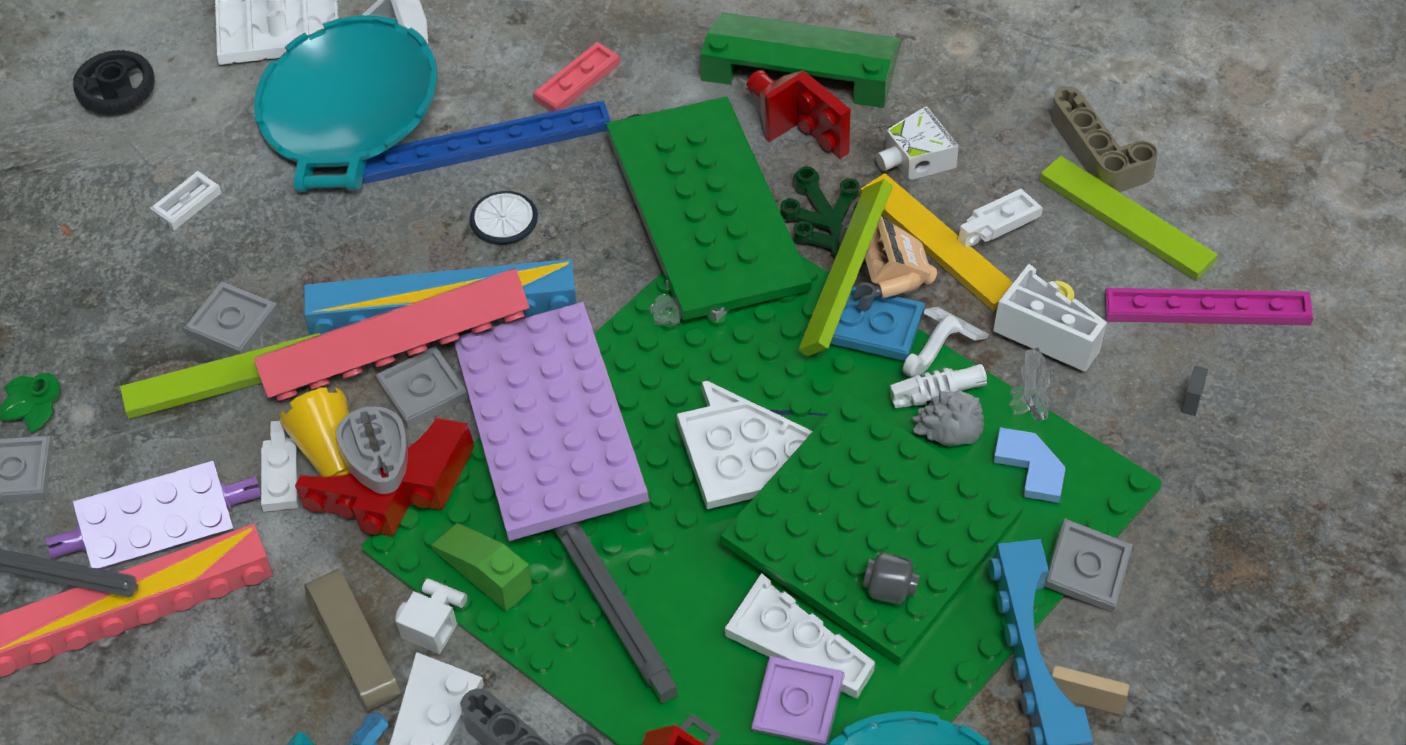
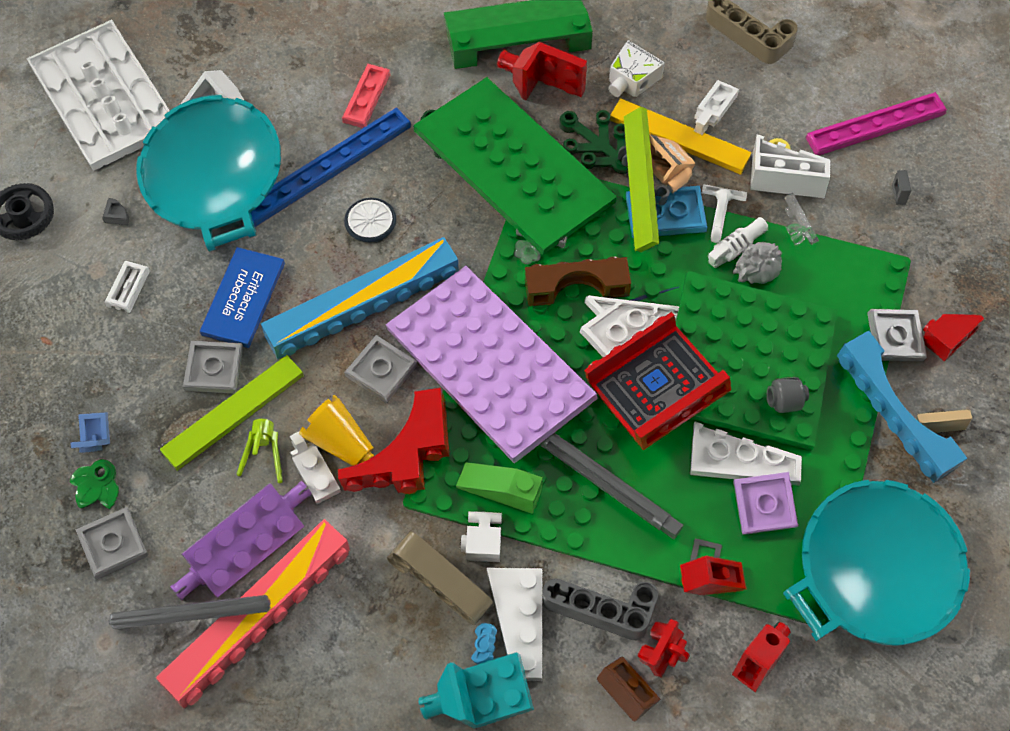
camera: 25 degrees left, 10 degrees up
coral brick [254,268,530,401] -> none
light grey piece [336,406,408,494] -> none
light blue tile [994,427,1066,503] -> none
lime tile [1040,155,1218,281] -> none
none -> medium blue bracket [71,412,110,453]
none -> dark grey tile [102,198,129,225]
none -> blue tile [200,247,285,348]
none -> lime plant [237,419,283,484]
none -> reddish brown arch [525,257,631,306]
none -> panel [584,312,731,450]
none -> red slope [923,314,984,362]

